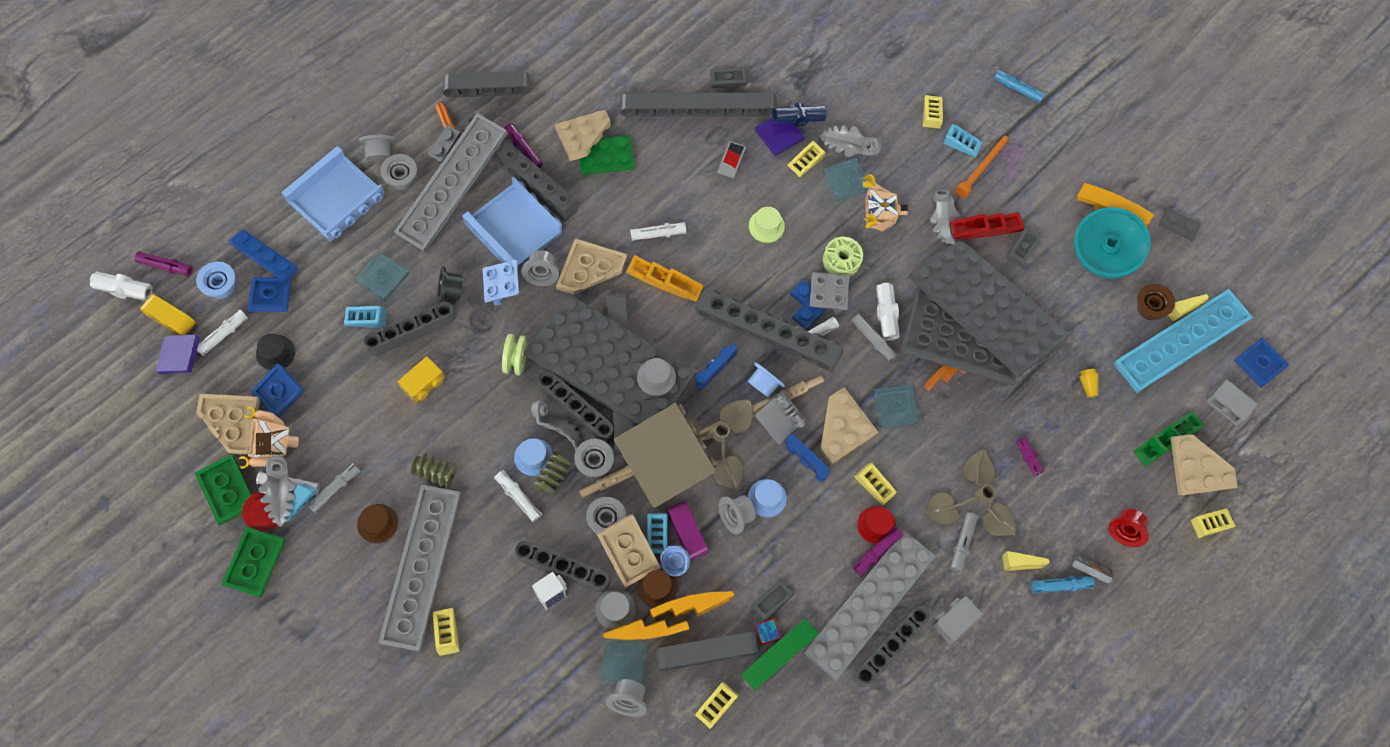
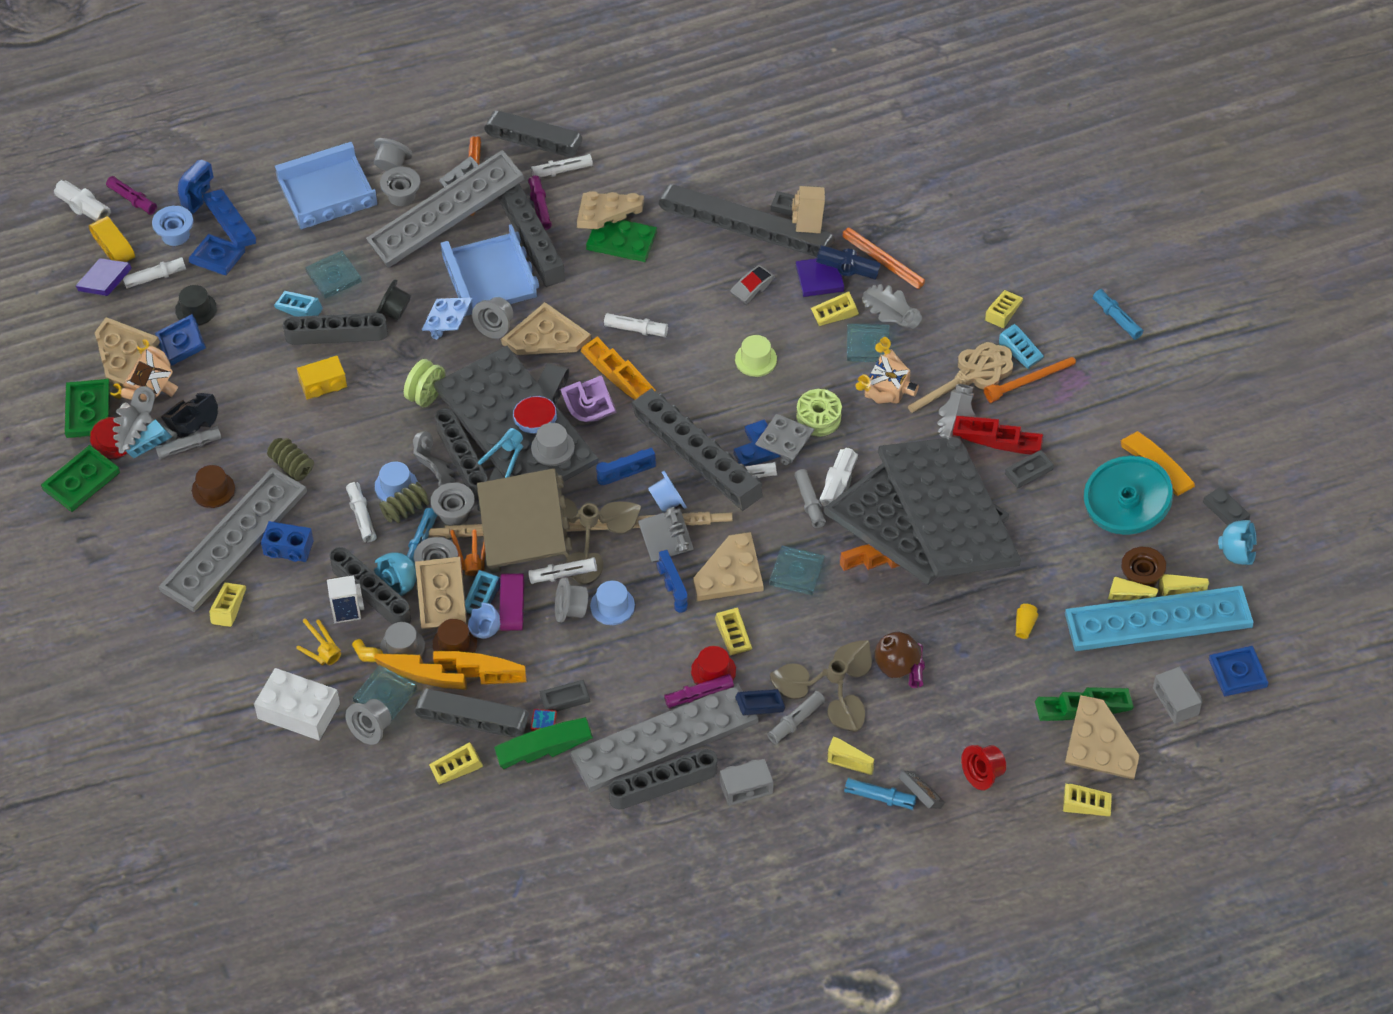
camera: 30 degrees right, 15 degrees down
none -> black brick [161,393,218,438]
none -> blue brick [177,160,214,215]
none -> white brick [254,668,340,741]
none -> blue brick [261,521,314,562]
none -> yellow plant [296,618,341,666]
none -> yellow arm [352,639,383,662]
none -> medium azure cylinder [374,552,417,596]
none -> dark azure pin [406,508,438,563]
none -> orange plant [450,529,486,576]
none -> medium azure plant [478,428,523,478]
none -> red tile [513,396,557,433]
none -> white pin [529,557,597,584]
none -> white pin [531,154,593,177]
none -> lavender brick [560,375,616,422]
none -> dark blue tile [735,689,786,715]
none -> tan brick [792,186,825,233]
none -> orange axle [843,227,925,289]
none -> reddish brown cylinder [874,632,922,678]
none -> tan piece [908,342,1013,413]
none -> light yellow slope [1108,577,1158,601]
none -> medium azure cylinder [1218,520,1257,565]

